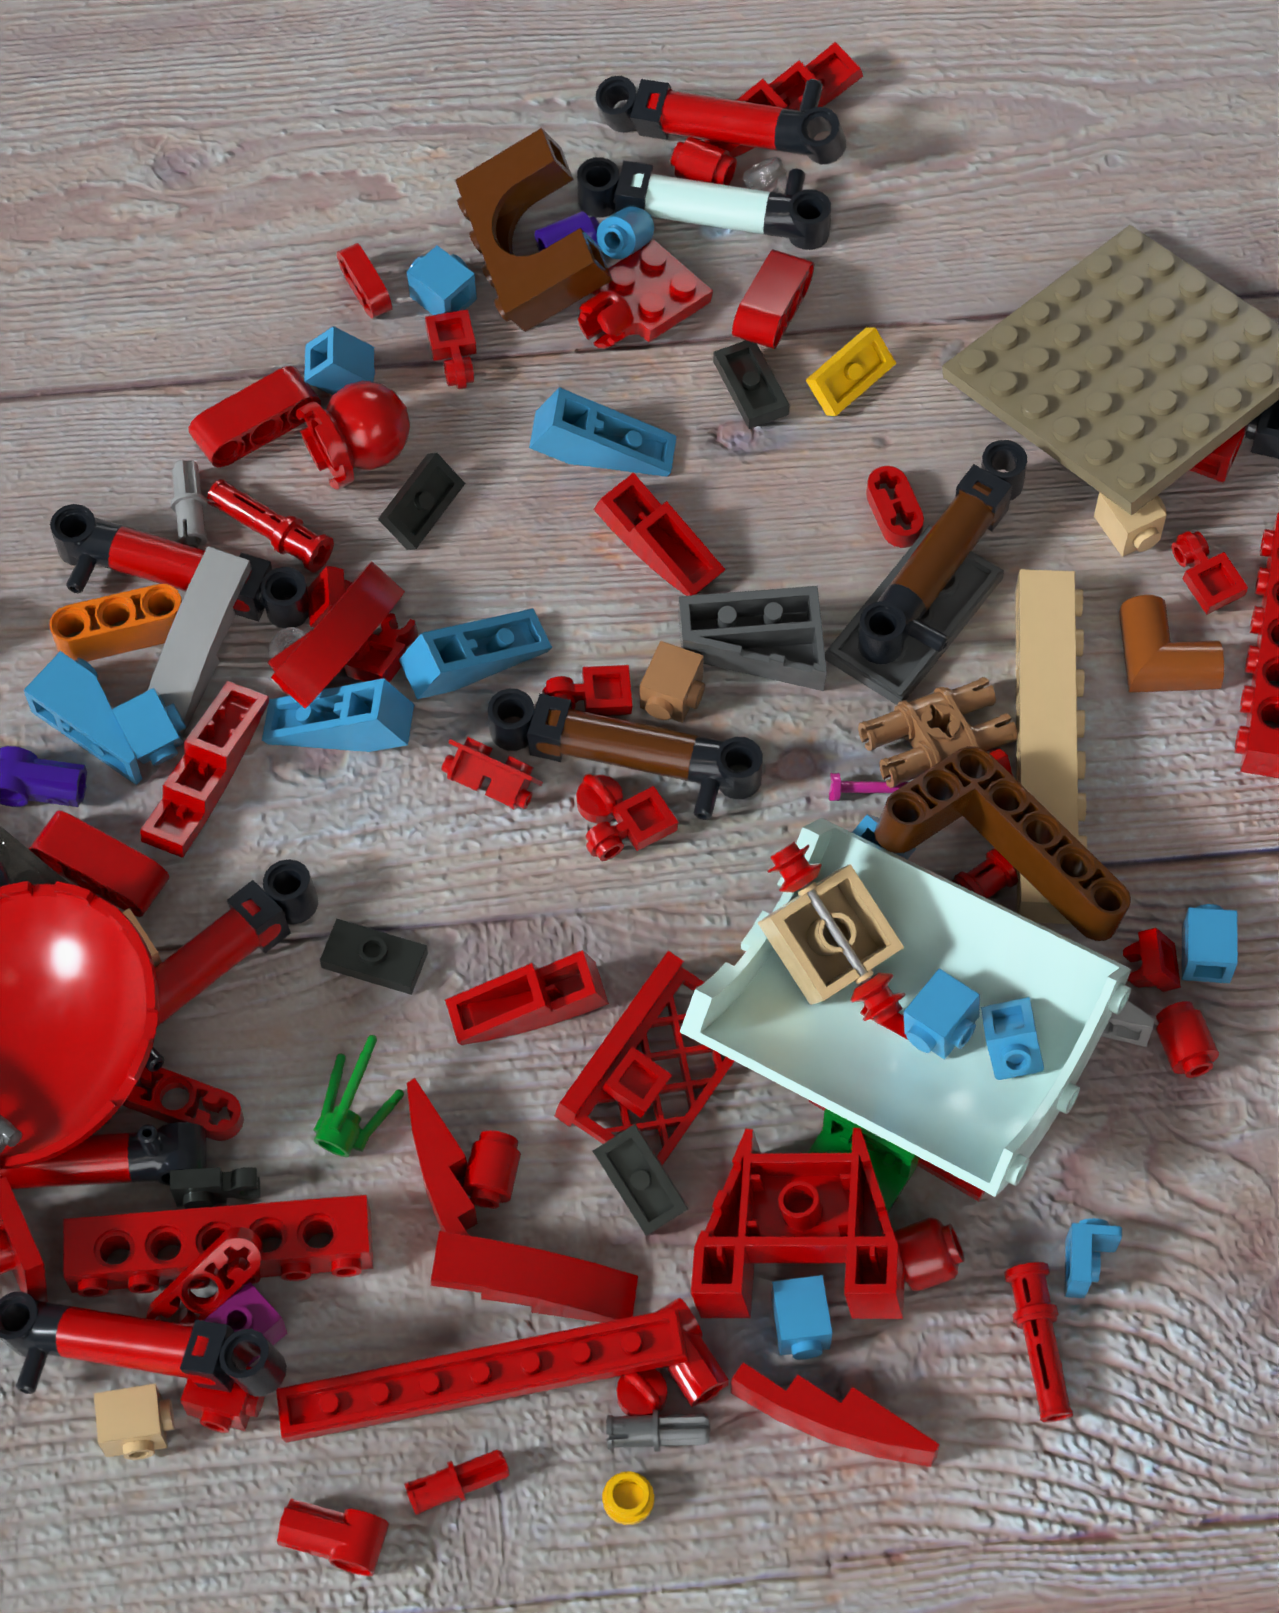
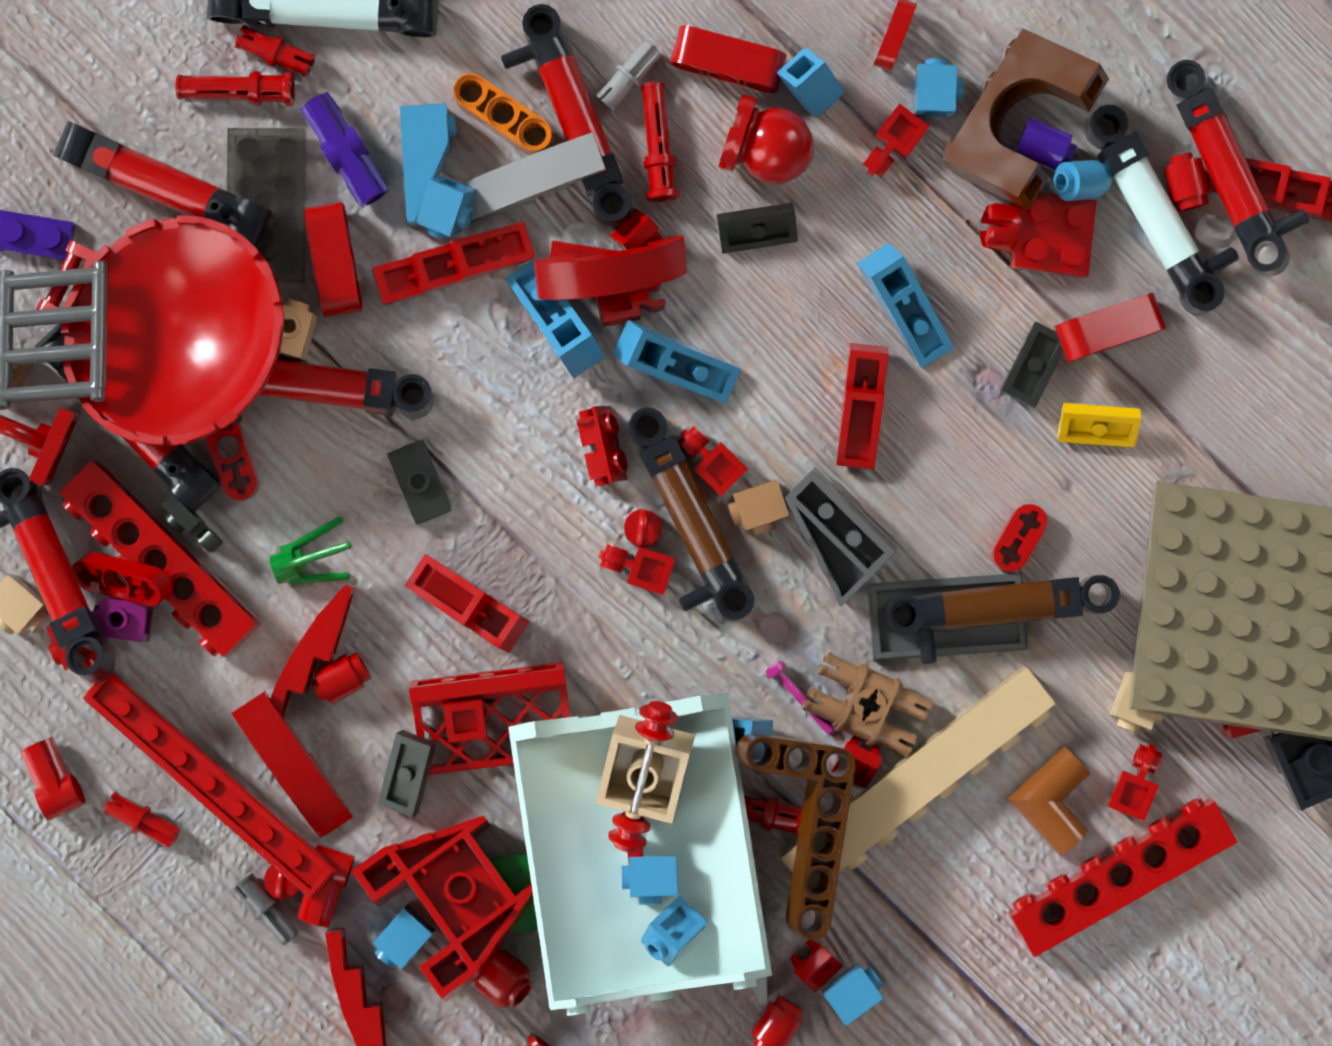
camera: 50 degrees right, 25 degrees up
yellow plate [602,1471,654,1525] -> none

